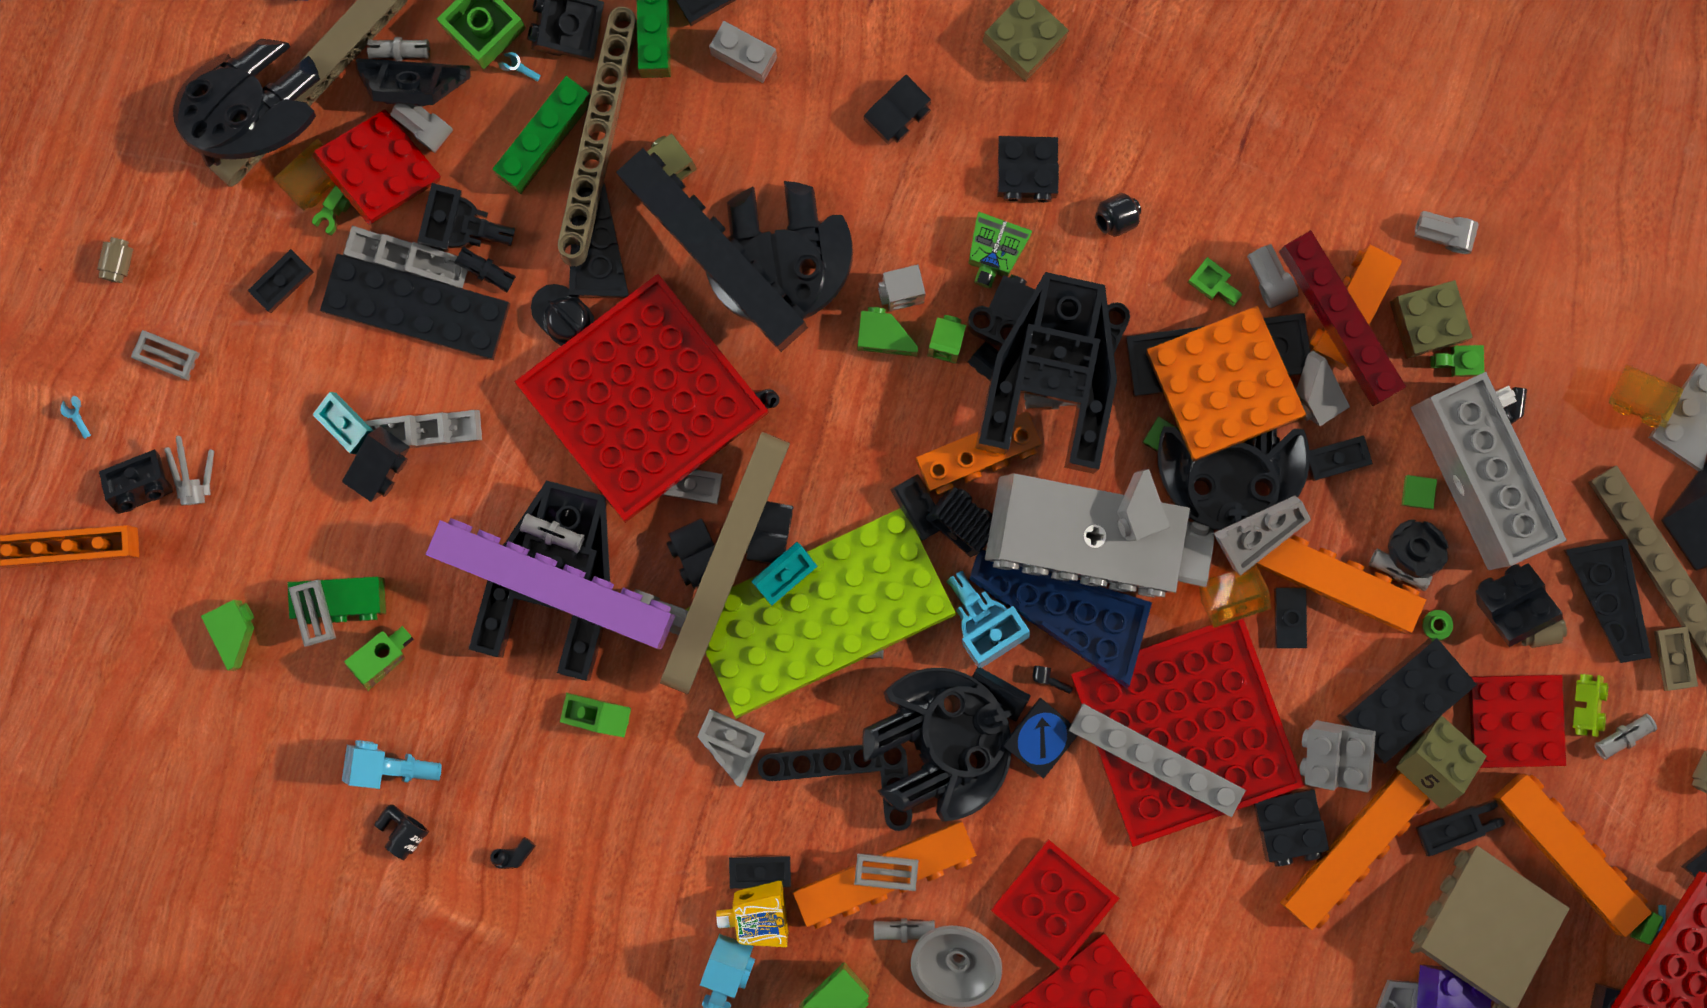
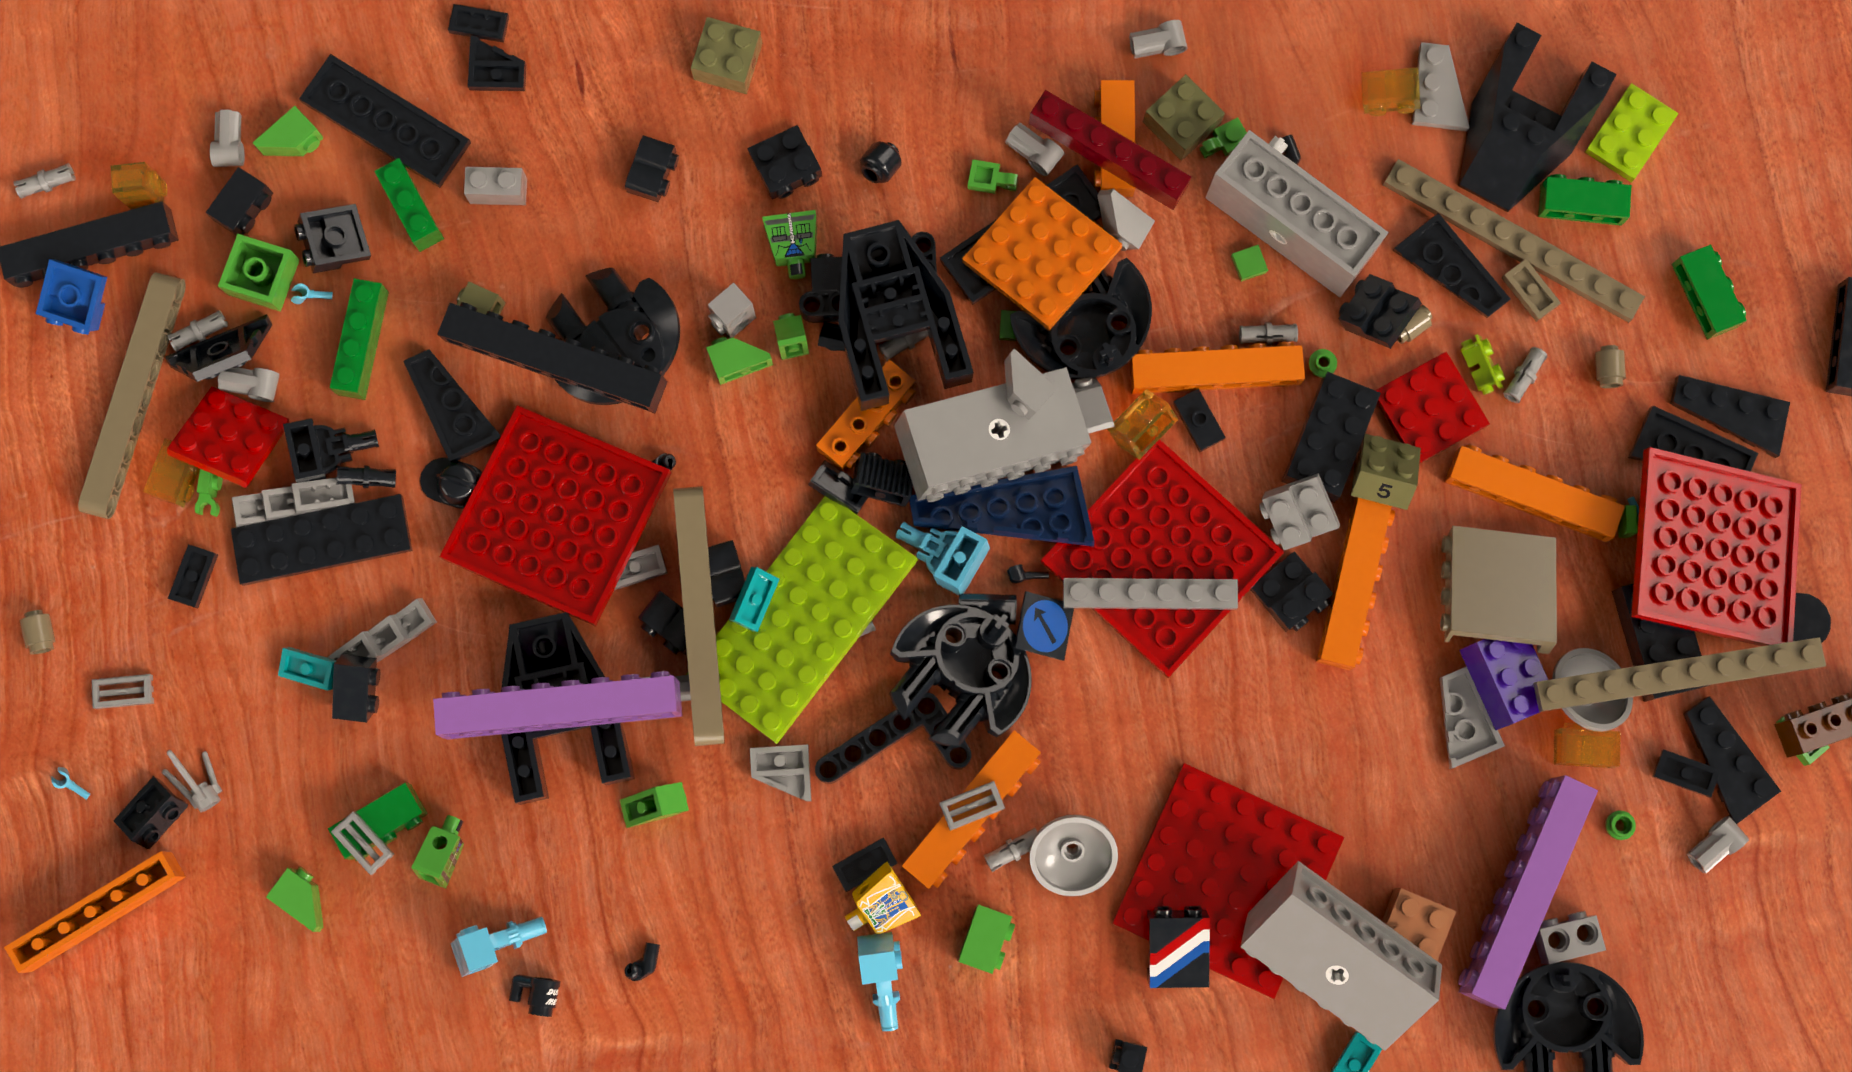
camera: 30 degrees left, 5 degrees down
black piece [173,39,320,167] -> none
light grey pin [520,513,584,553] -> none
dark tan beam [558,7,637,266] -> none
red plate [990,839,1120,970] -> none
light grey wing [1213,496,1311,576] -> none
black plate [1309,435,1373,481] -> none
black tile [1388,520,1449,578] -> none
black hinge [1415,800,1505,857] -> none

